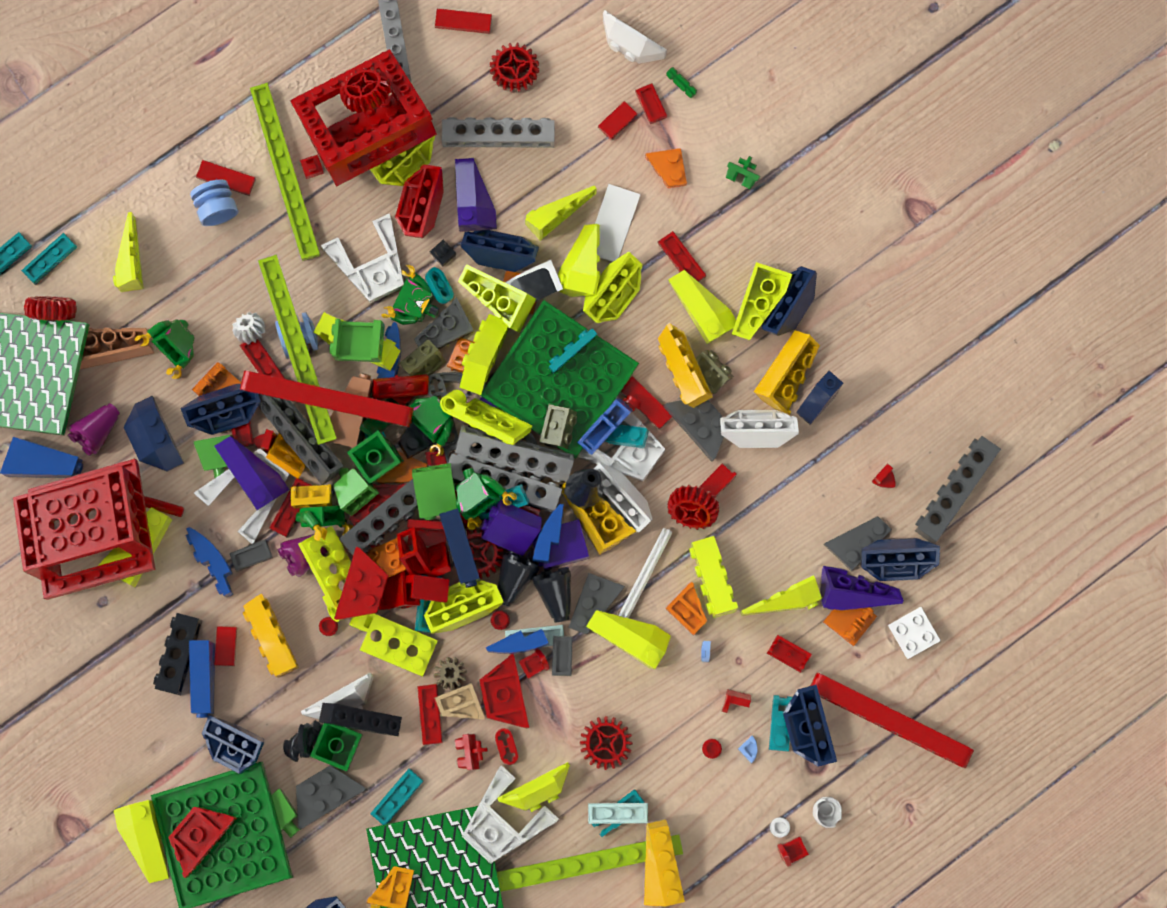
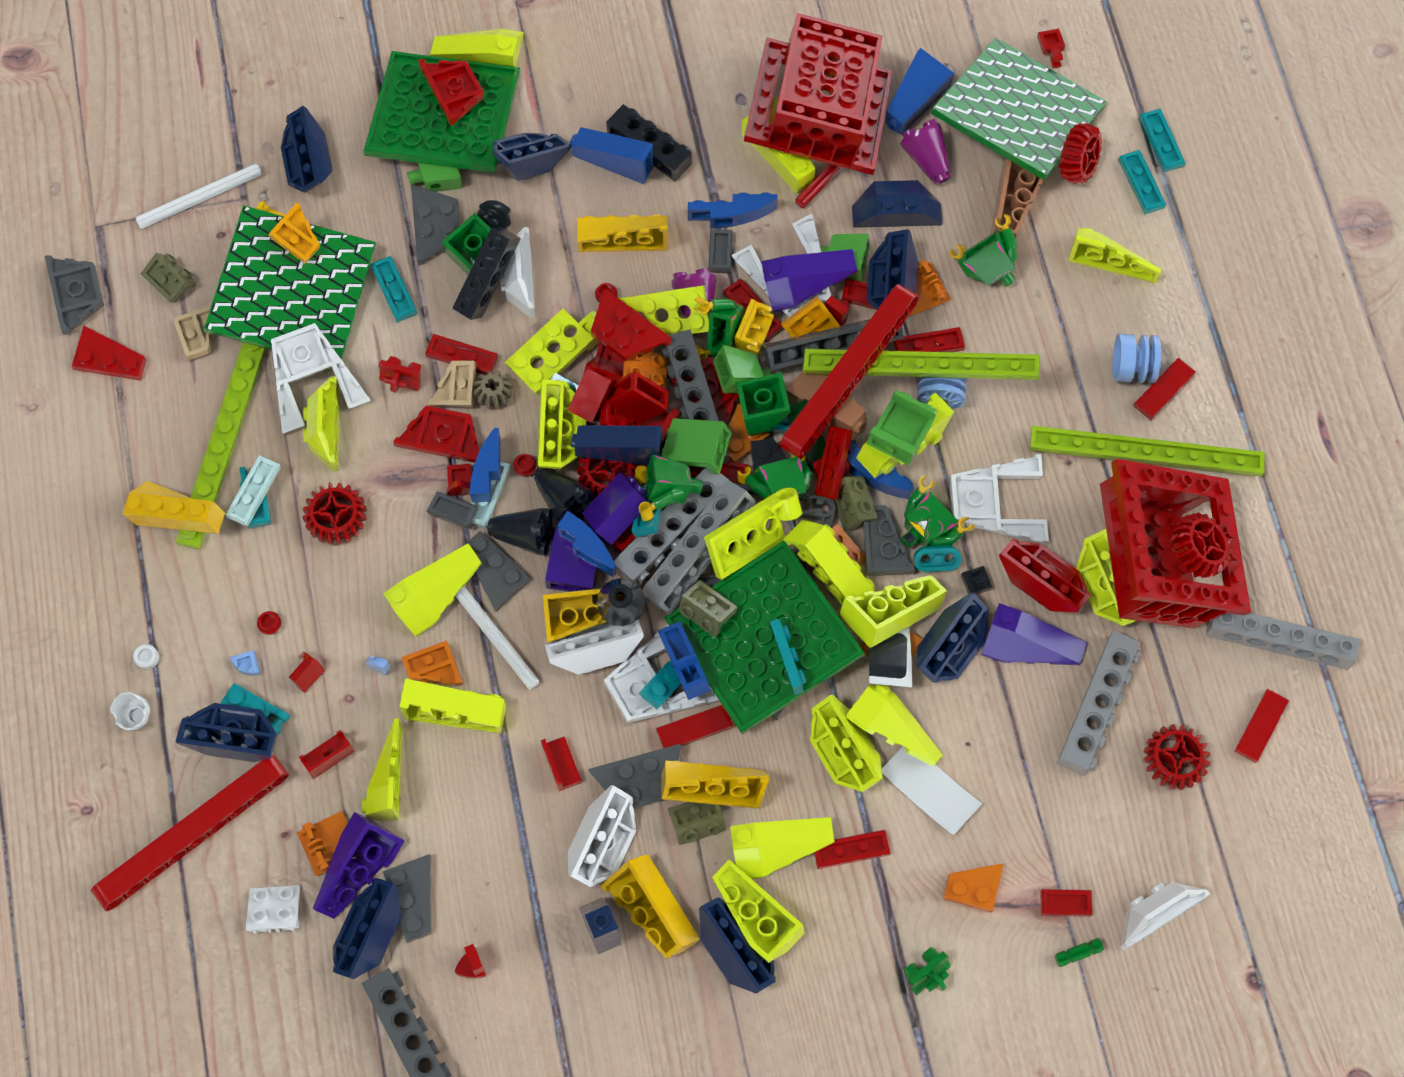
camera: 115 degrees right, 10 degrees down
red tile [214,626,237,666] -> none
white gear [232,311,266,345] -> none
red beam [495,728,518,765] -> none
neon yellow wedge [525,186,597,241] -> none
red tile [598,101,637,140] -> none
red plate [623,395,641,411] -> none
red gear [667,485,720,530] -> none
red tile [777,836,809,867] -> none

